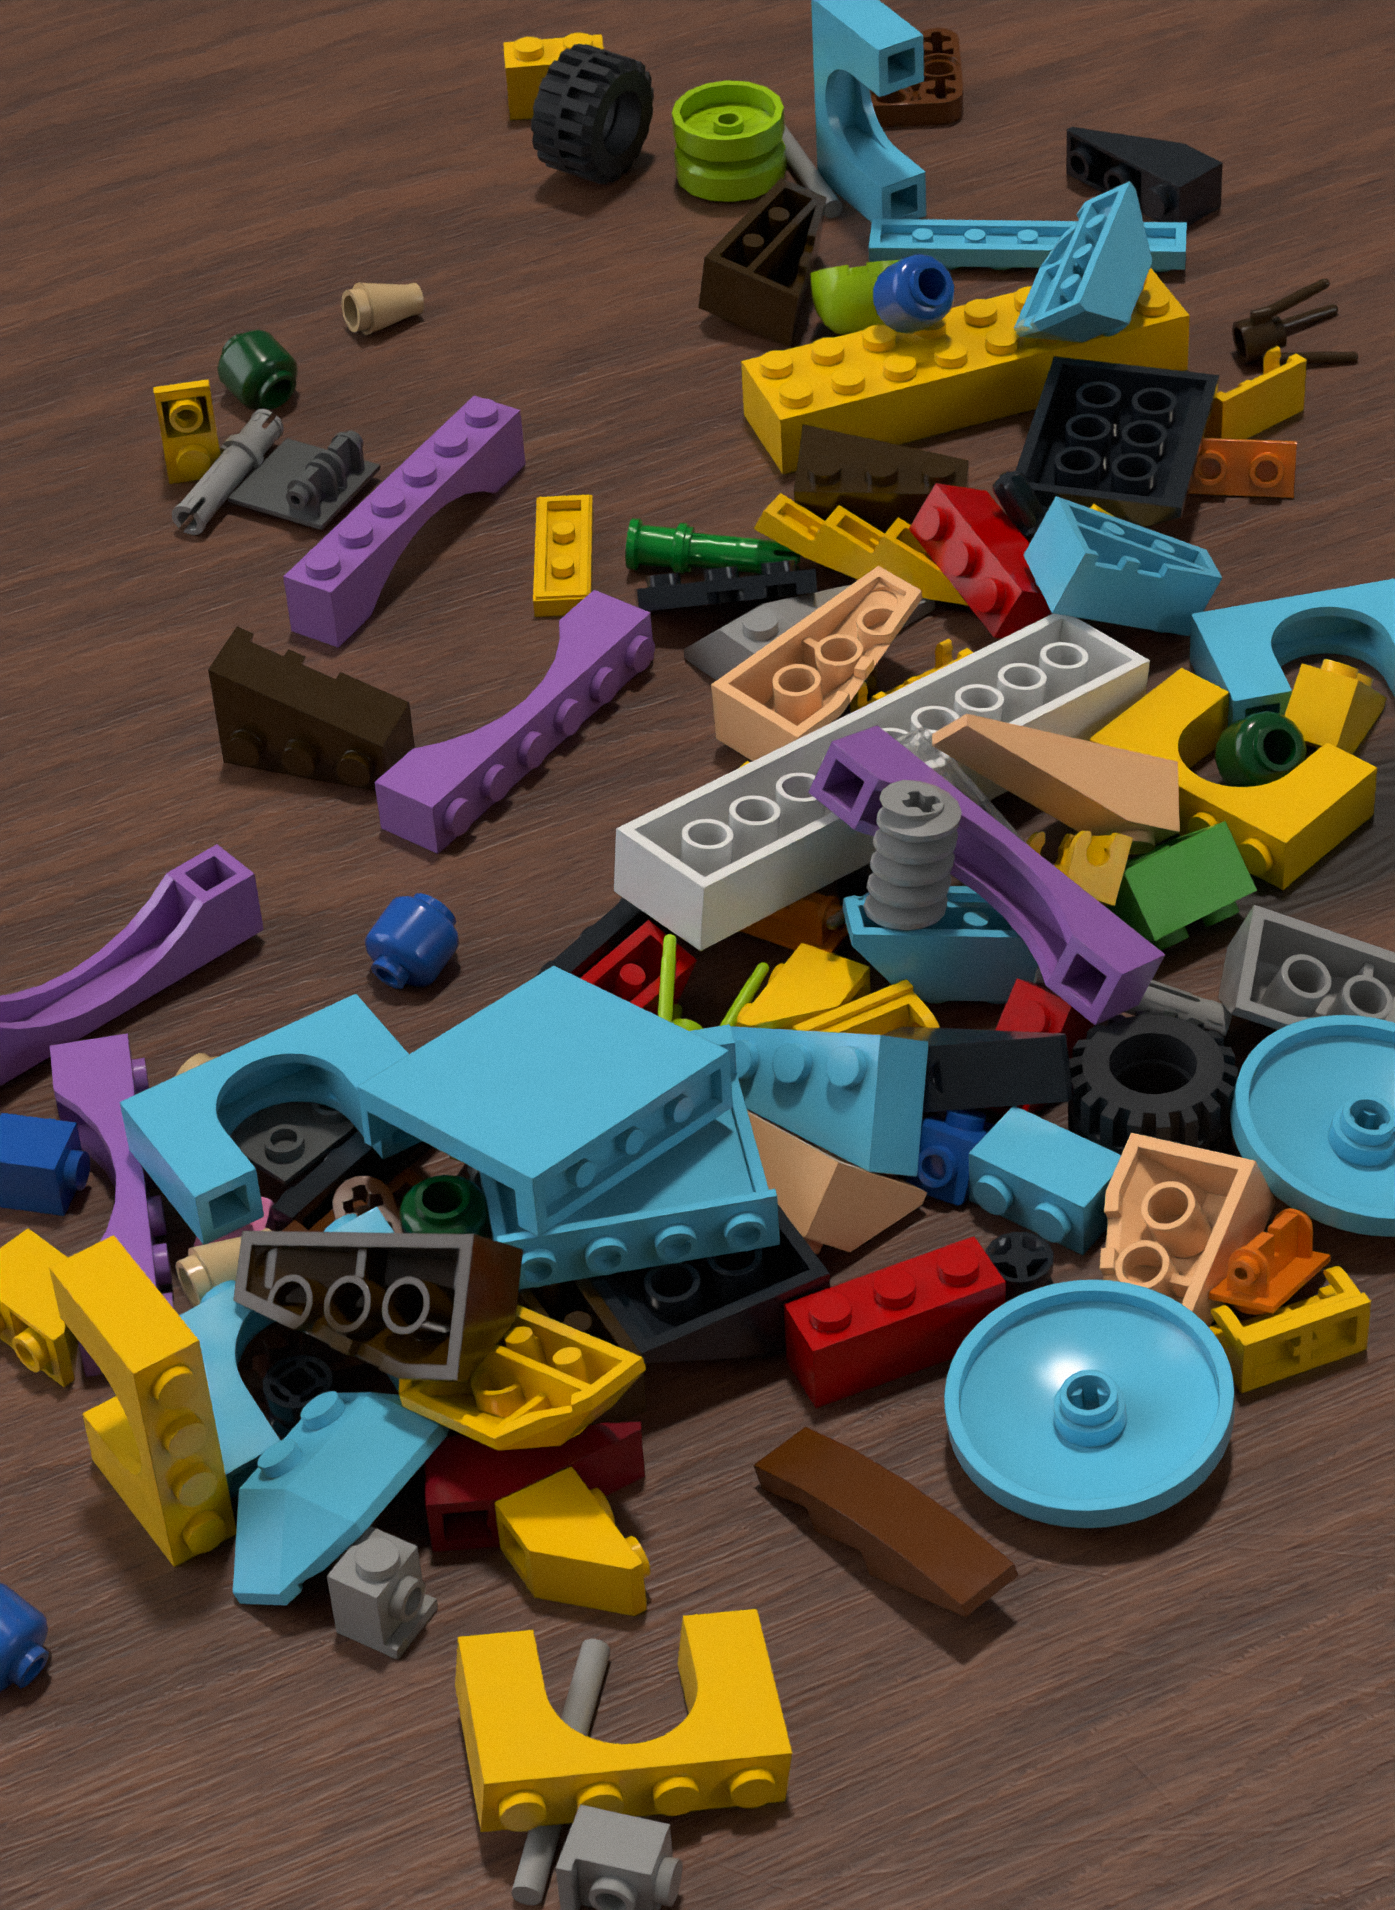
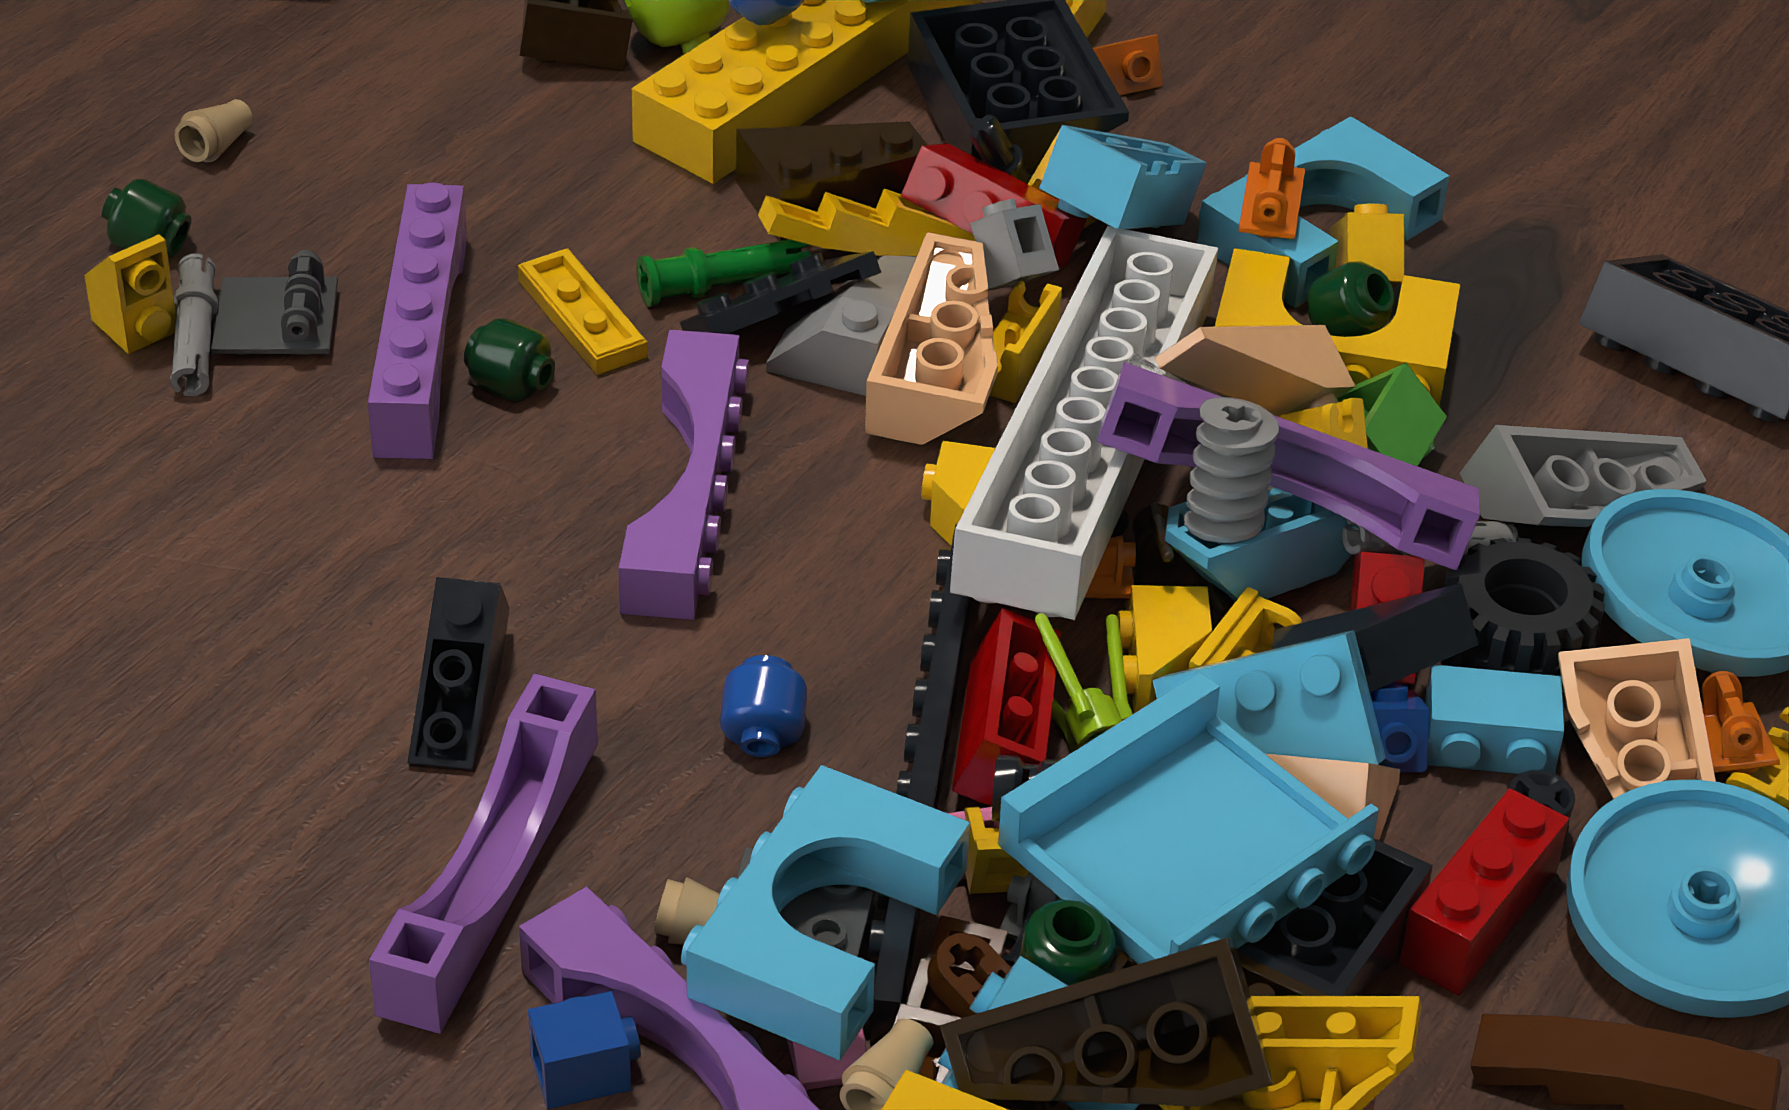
camera: 35 degrees left, 0 degrees up
dark brown wedge [208,626,415,791] -> none
medium azure panel [357,966,733,1236] -> none
none -> black slope [407,577,510,772]
none -> dark green head [464,318,555,403]
none -> light grey brick [970,199,1059,291]
none -> orange hinge [1238,138,1305,239]

